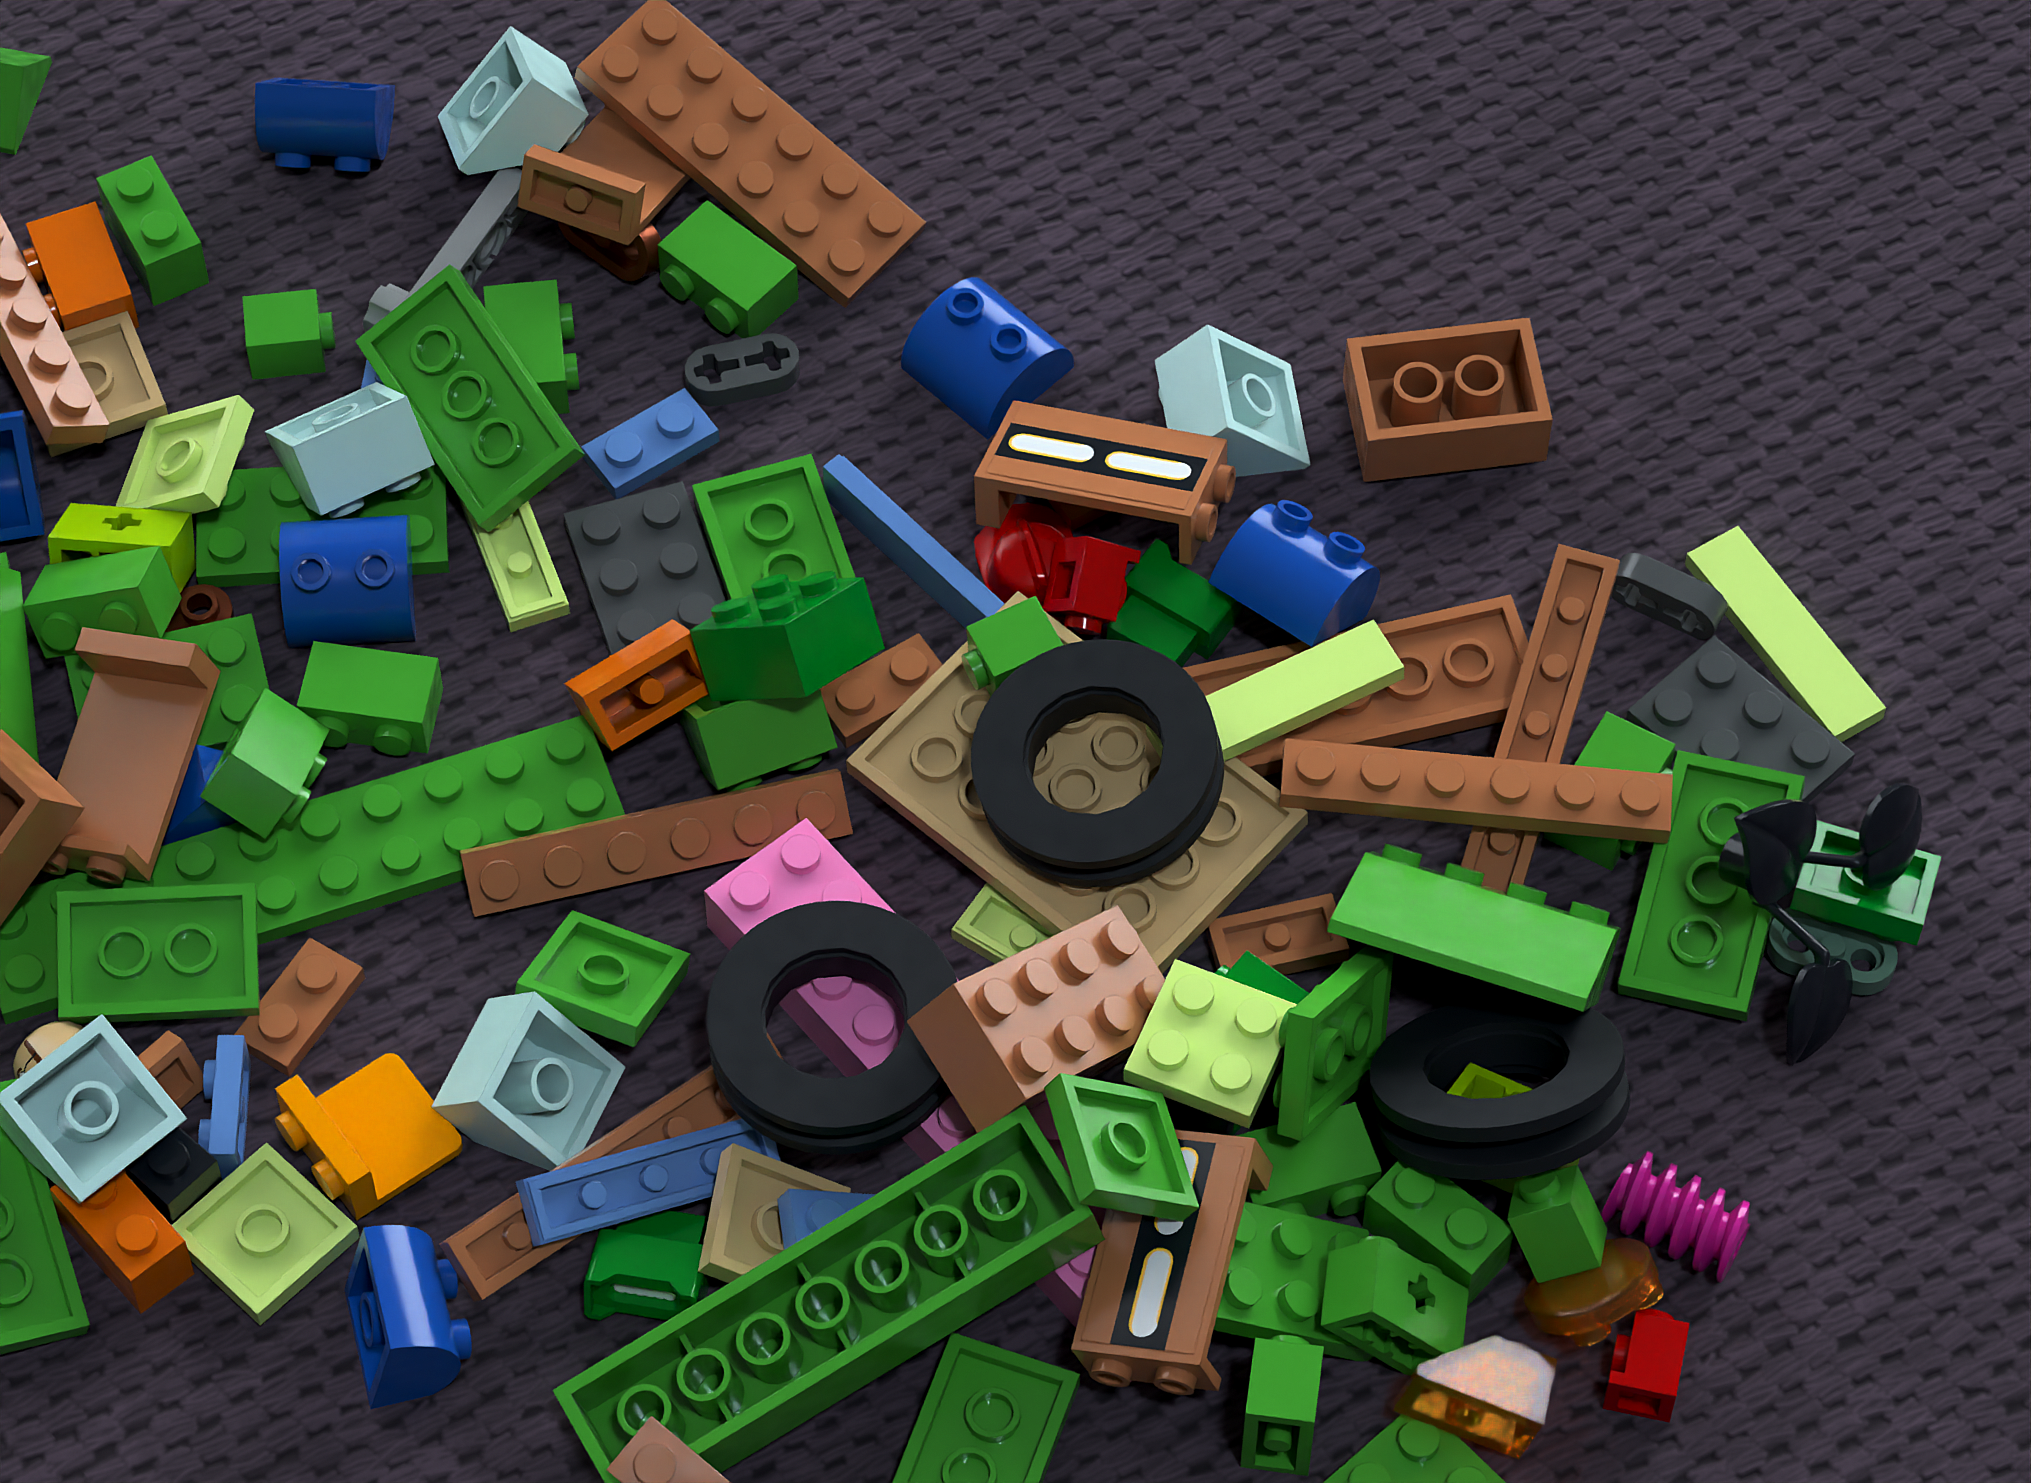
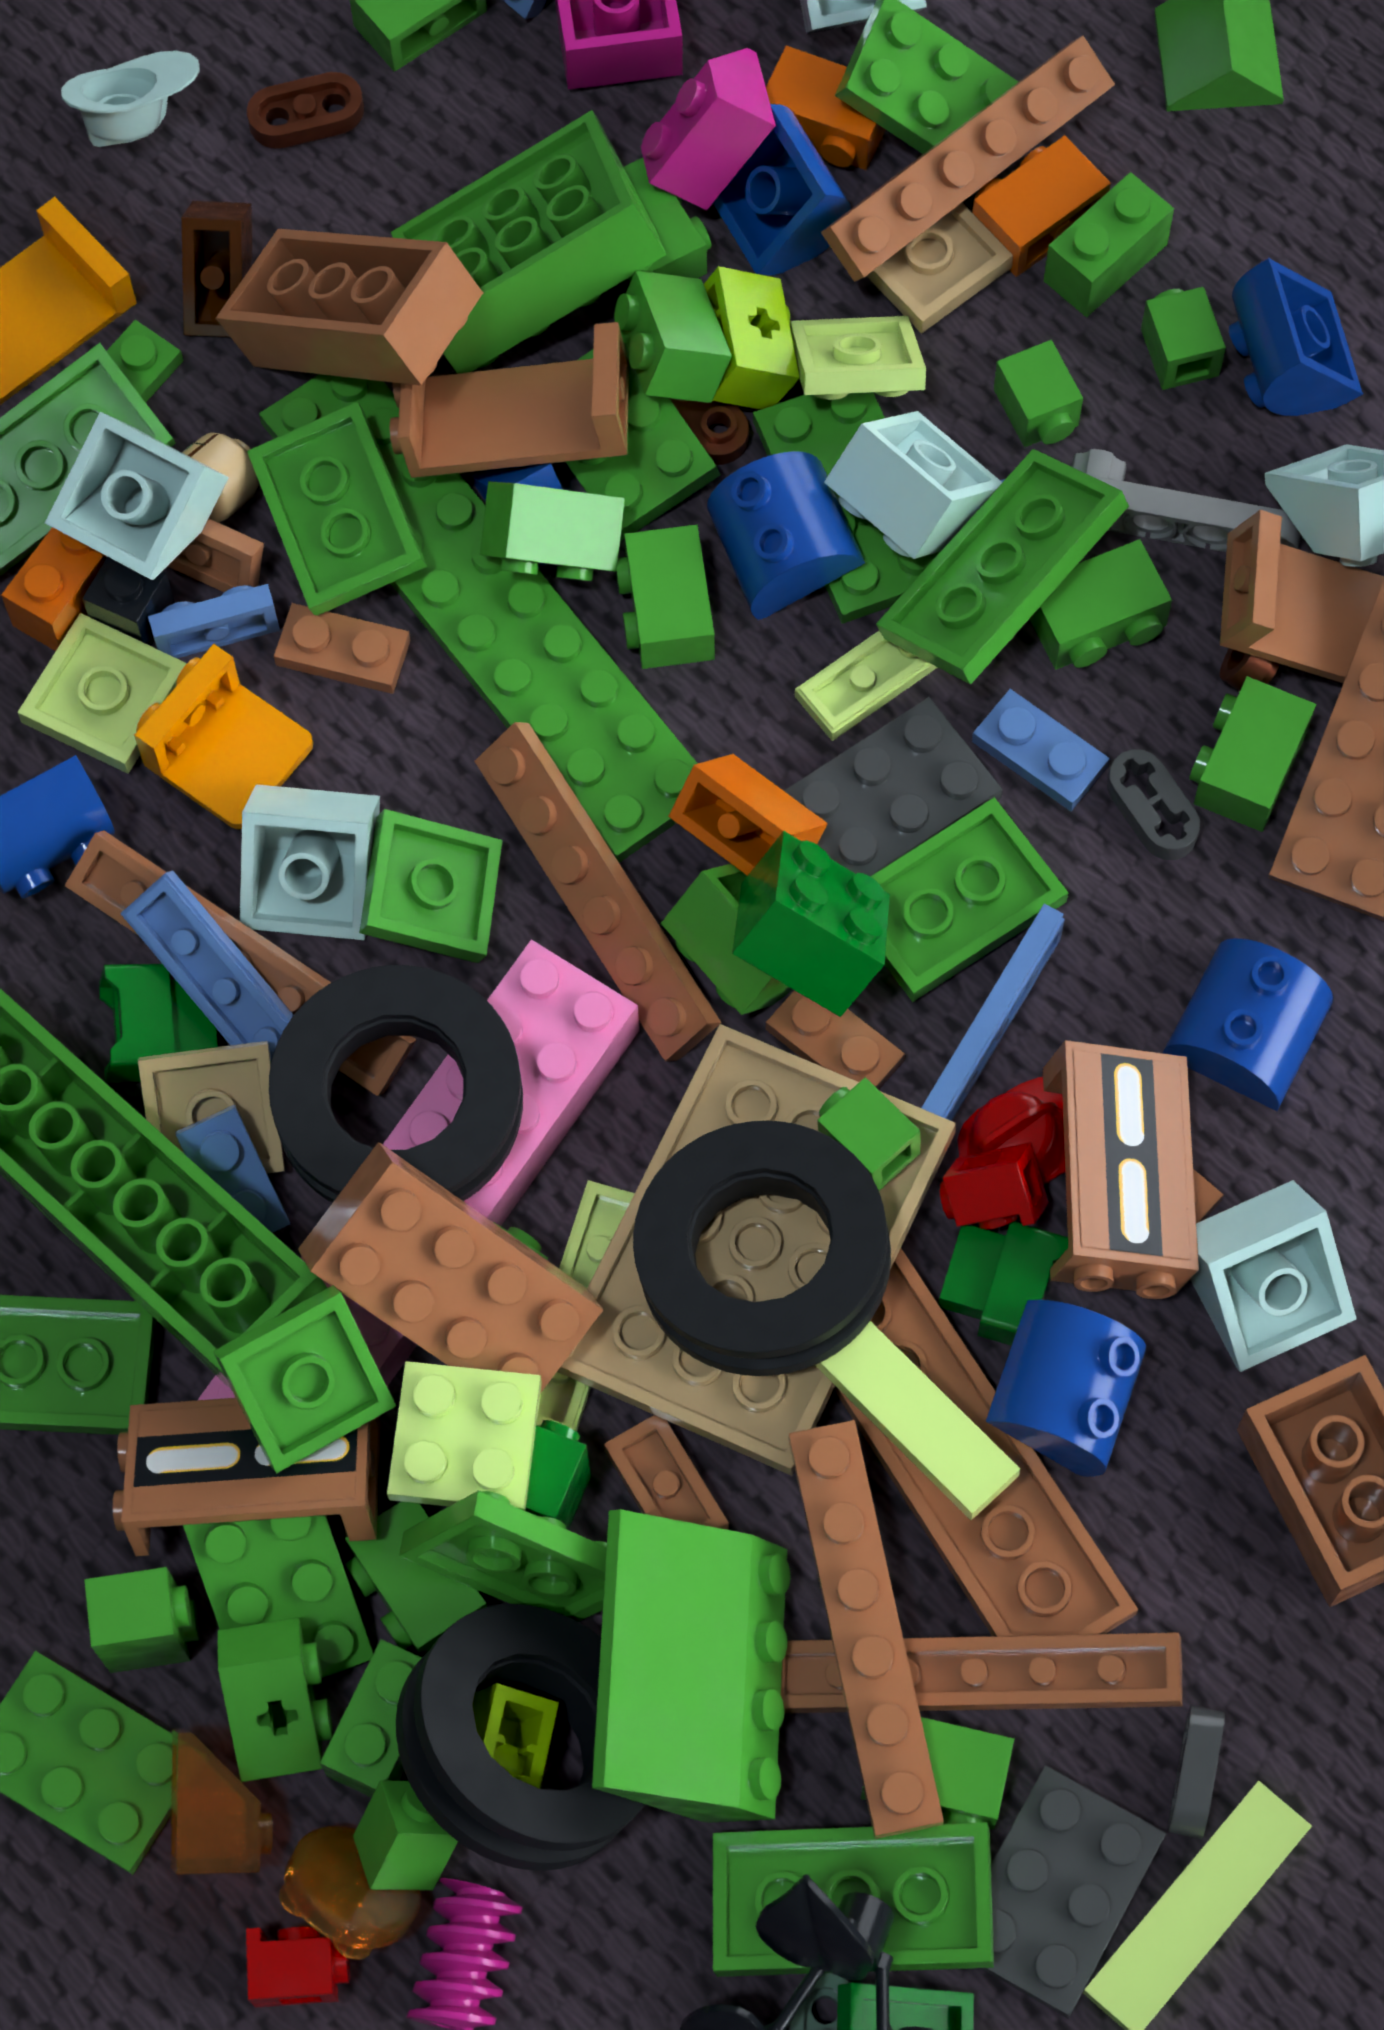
camera: 75 degrees right, 10 degrees up
none -> bright green brick [1141,286,1226,390]

